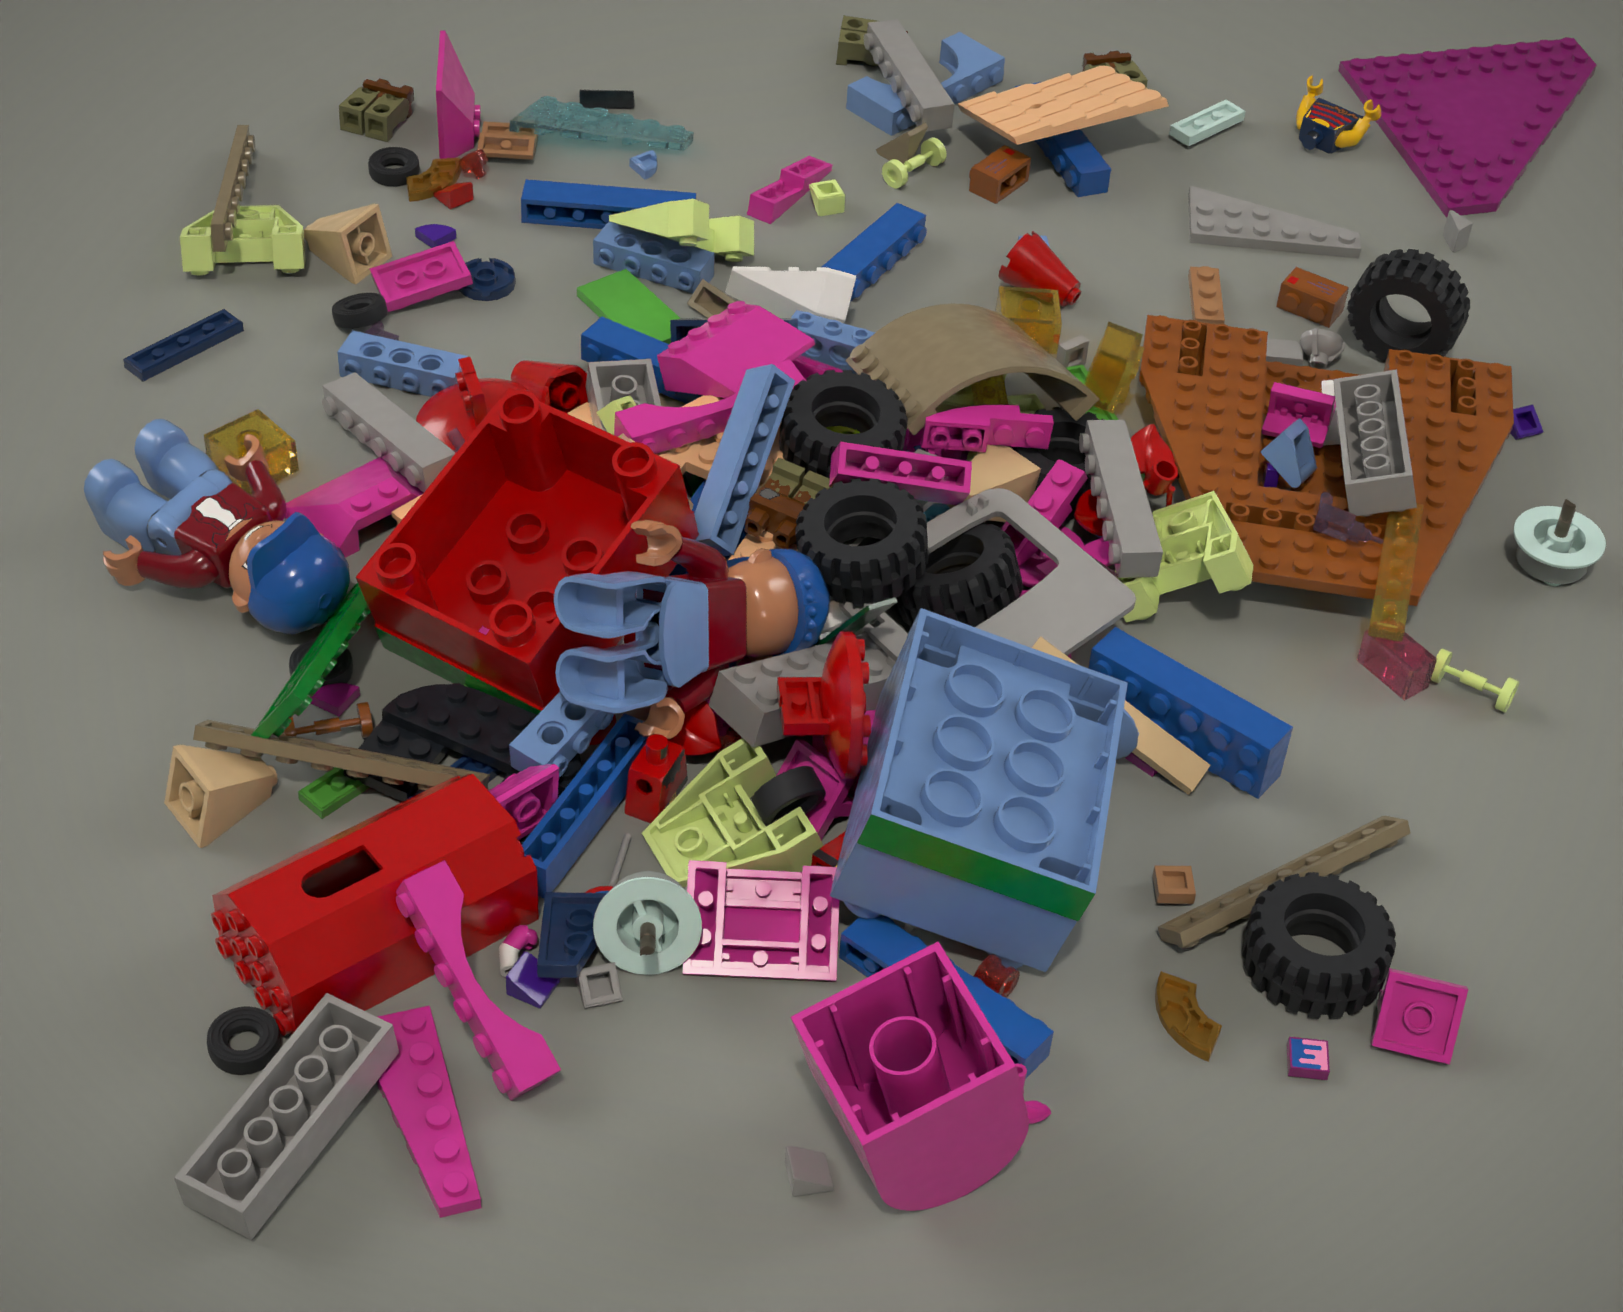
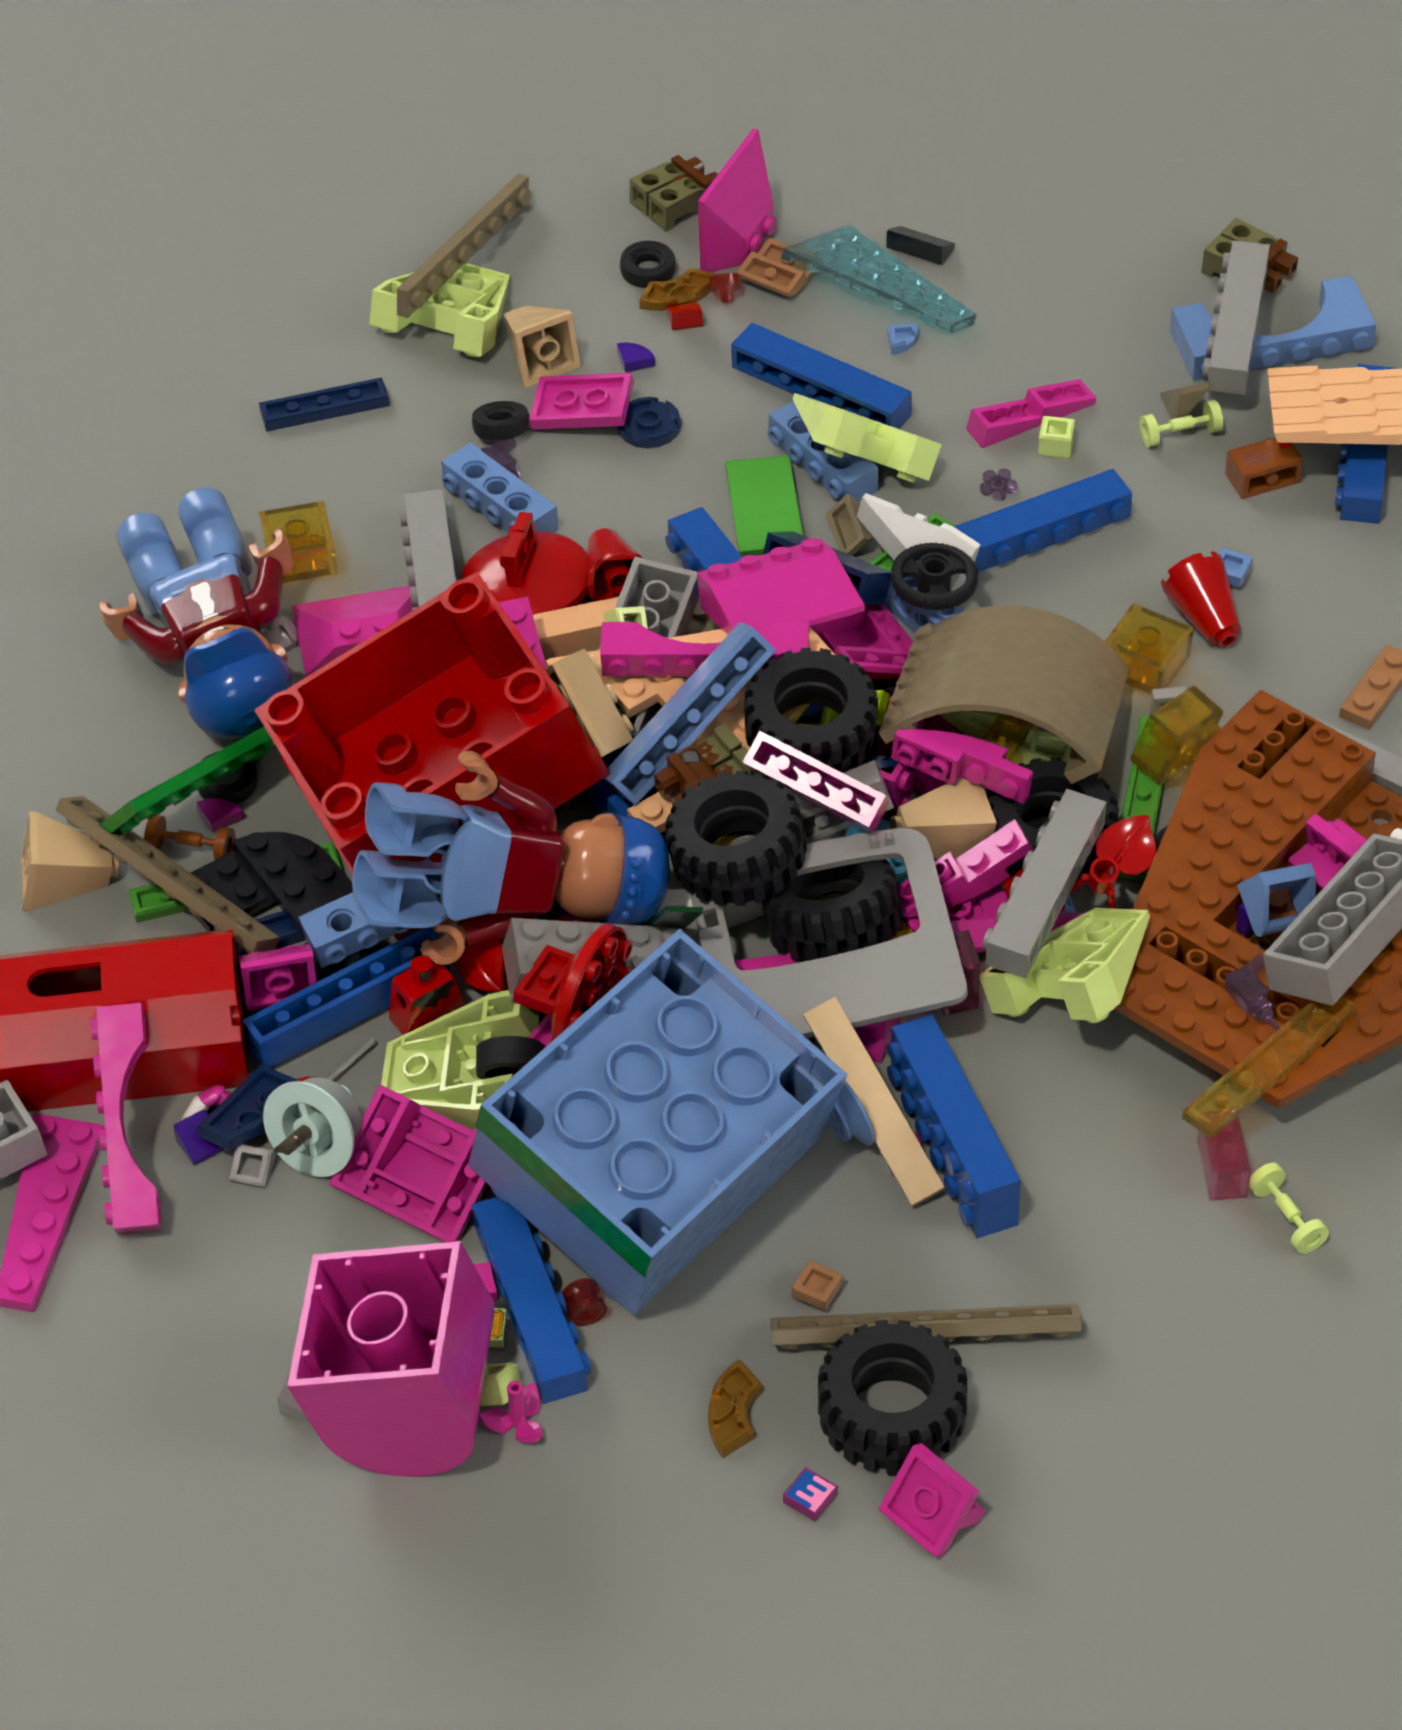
camera: 35 degrees right, 5 degrees up
none -> black wheel [891,542,978,610]
none -> clear purple plant [980,468,1017,501]

